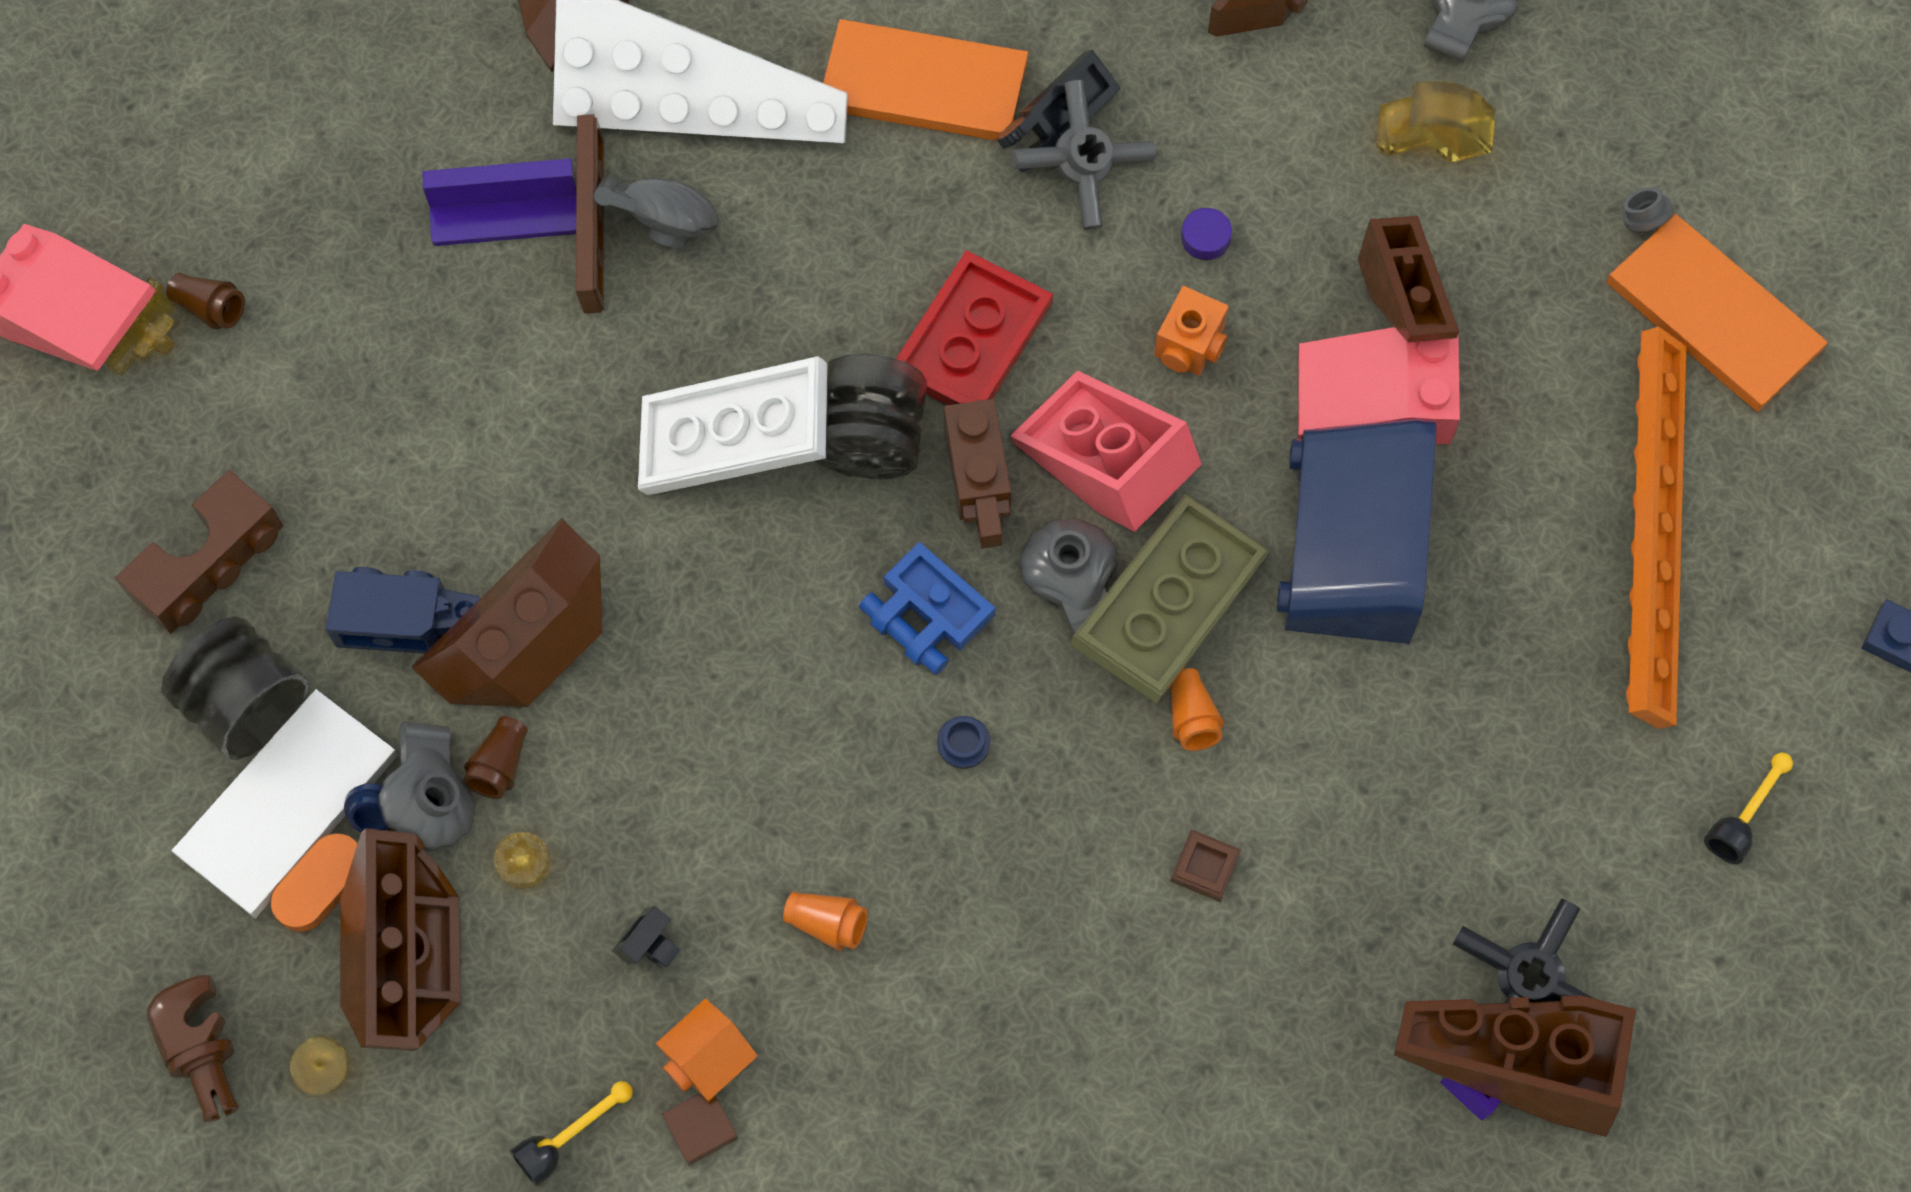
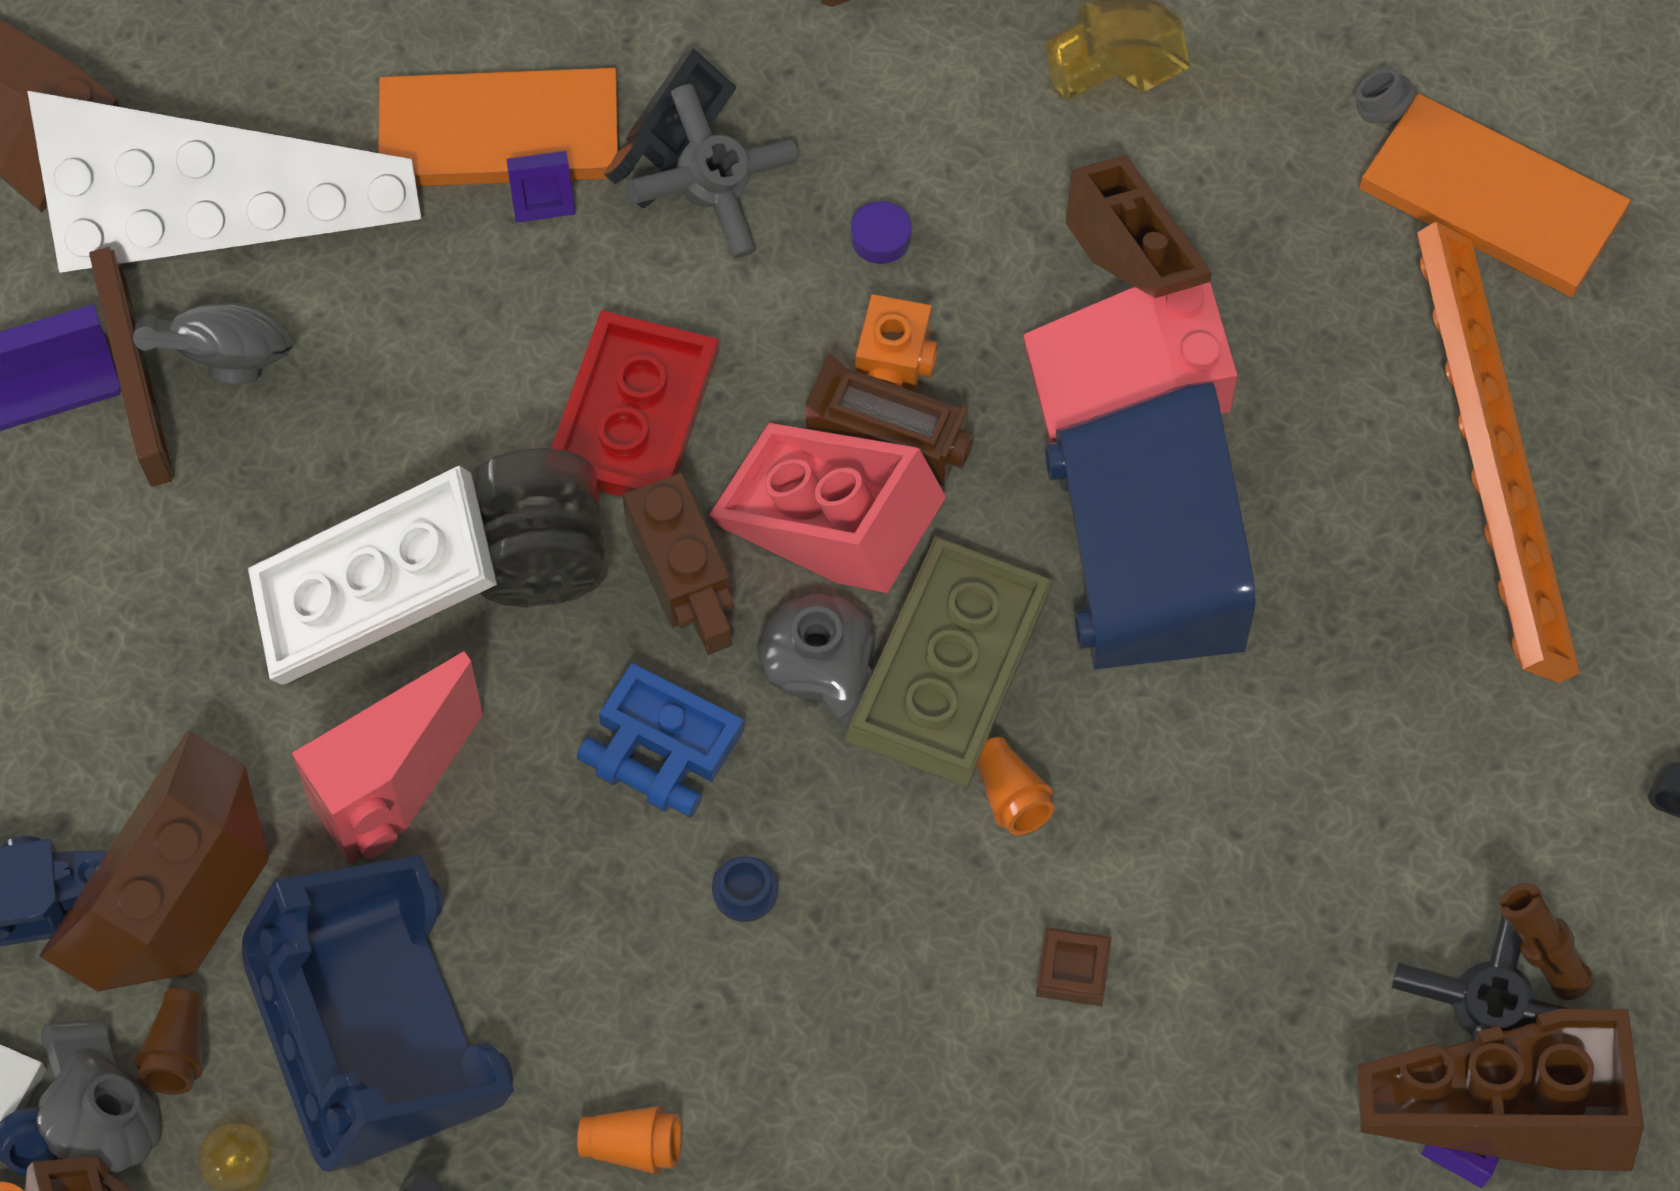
camera: 15 degrees left, 5 degrees down
none -> dark blue windscreen [242,855,514,1172]
none -> coral slope [292,651,483,865]
none -> dark purple plate [506,151,575,223]
none -> reddish brown window [805,353,975,486]
none -> reddish brown pin [1499,883,1593,1001]

